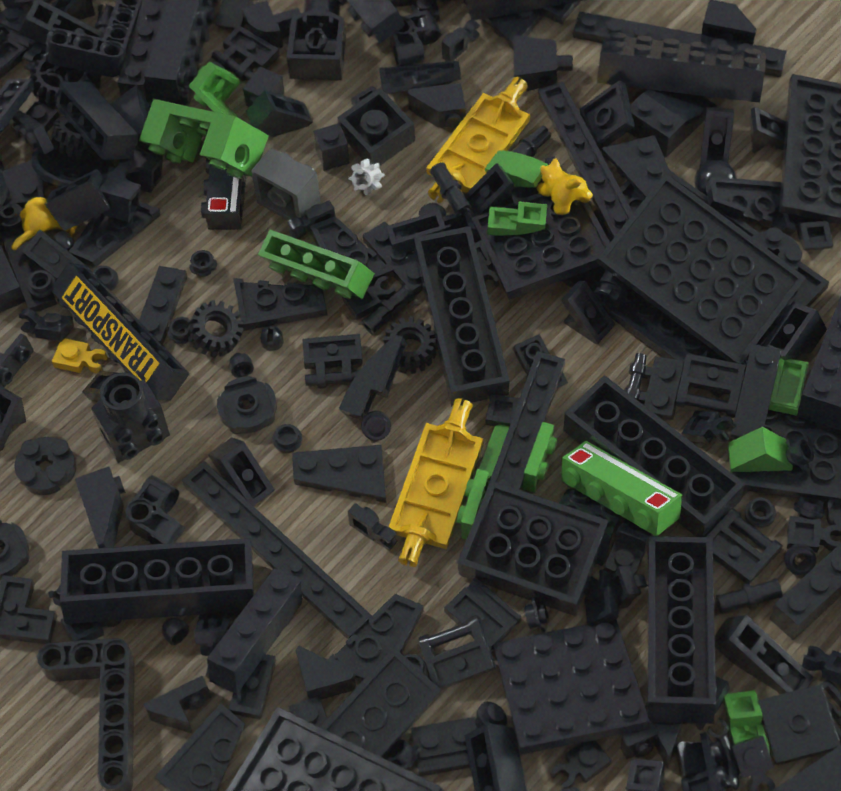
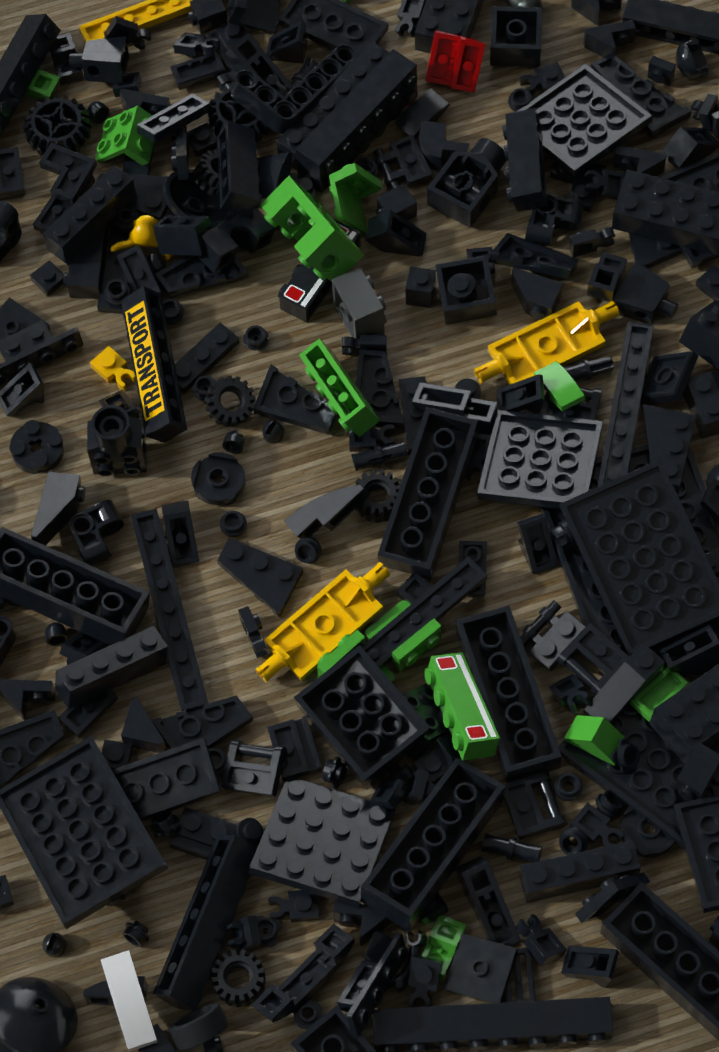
camera: 30 degrees right, 5 degrees up
black plate [19,308,74,342] -> none
black plate [302,334,363,388] -> none
white gear [348,159,385,195] -> none
black pin [429,162,472,217] -> none
bright green slope [487,202,547,235] -> none
yellow animal [537,159,592,215] -> none
none -> black brick [587,252,627,302]

